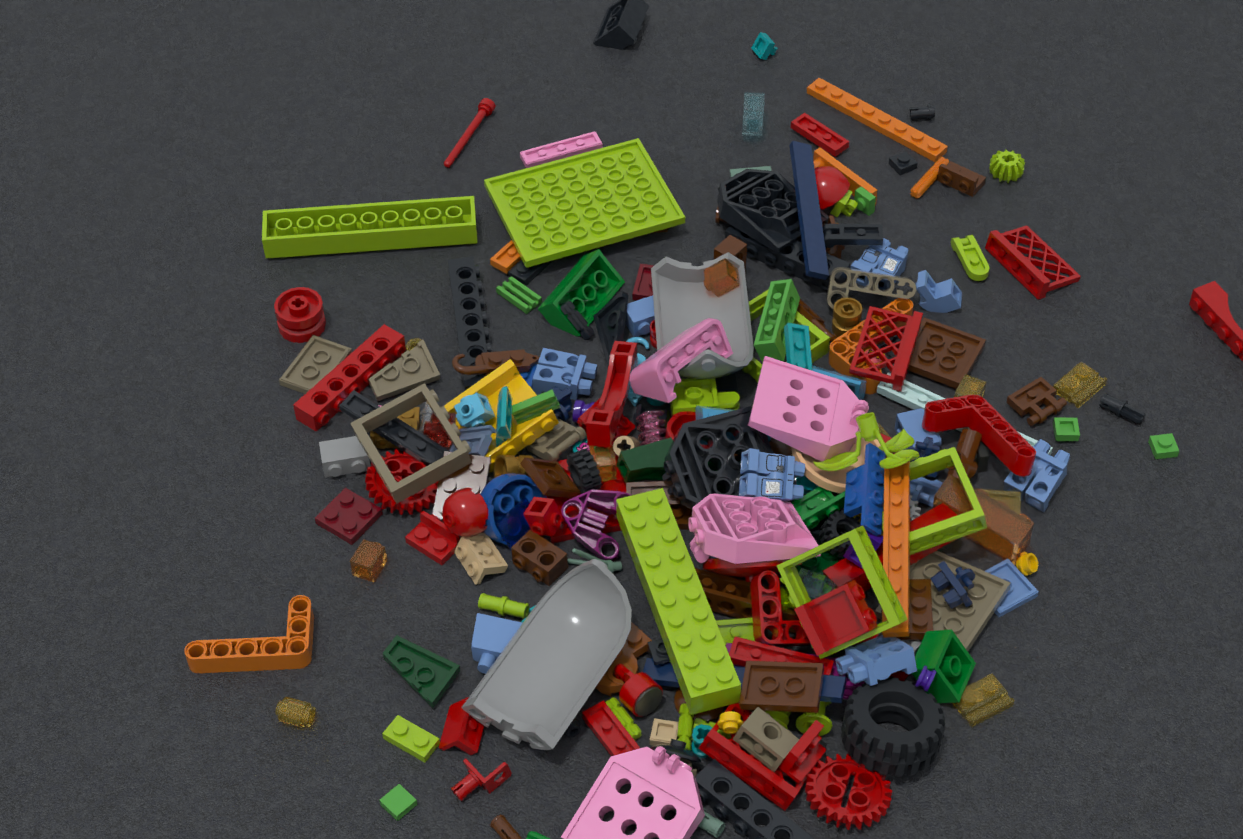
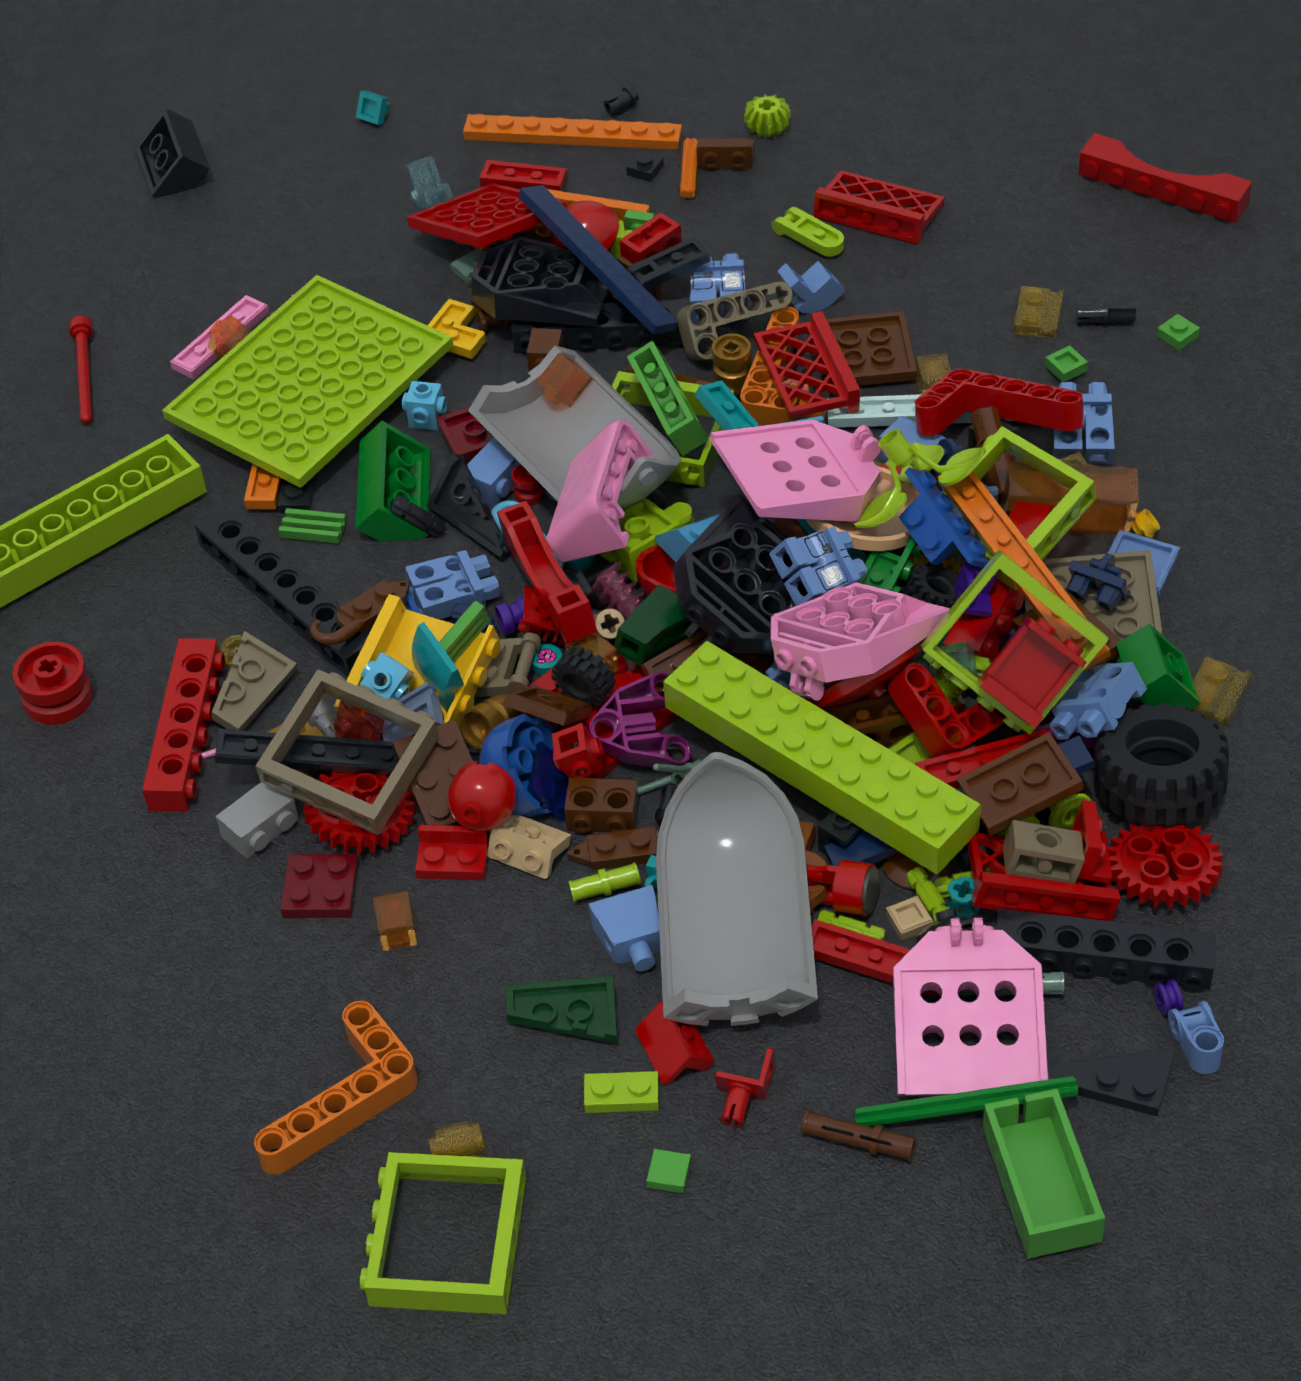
camera: 30 degrees left, 0 degrees up
dark tan tile [279,335,352,394] -> none
yellow plate [717,711,743,734] -> none
dark purple bush [915,665,936,692] -> none
reddish brown plate [1006,377,1067,426] -> none
none -> clear orange brick [207,315,251,358]
none -> lime window [360,1152,526,1315]
none -> medium azure brick [402,381,447,431]
none -> red plate [407,183,566,249]
none -> yellow plate [427,299,486,359]
none -> reddish brown plate [567,826,660,870]
none -> red brick [619,212,682,263]

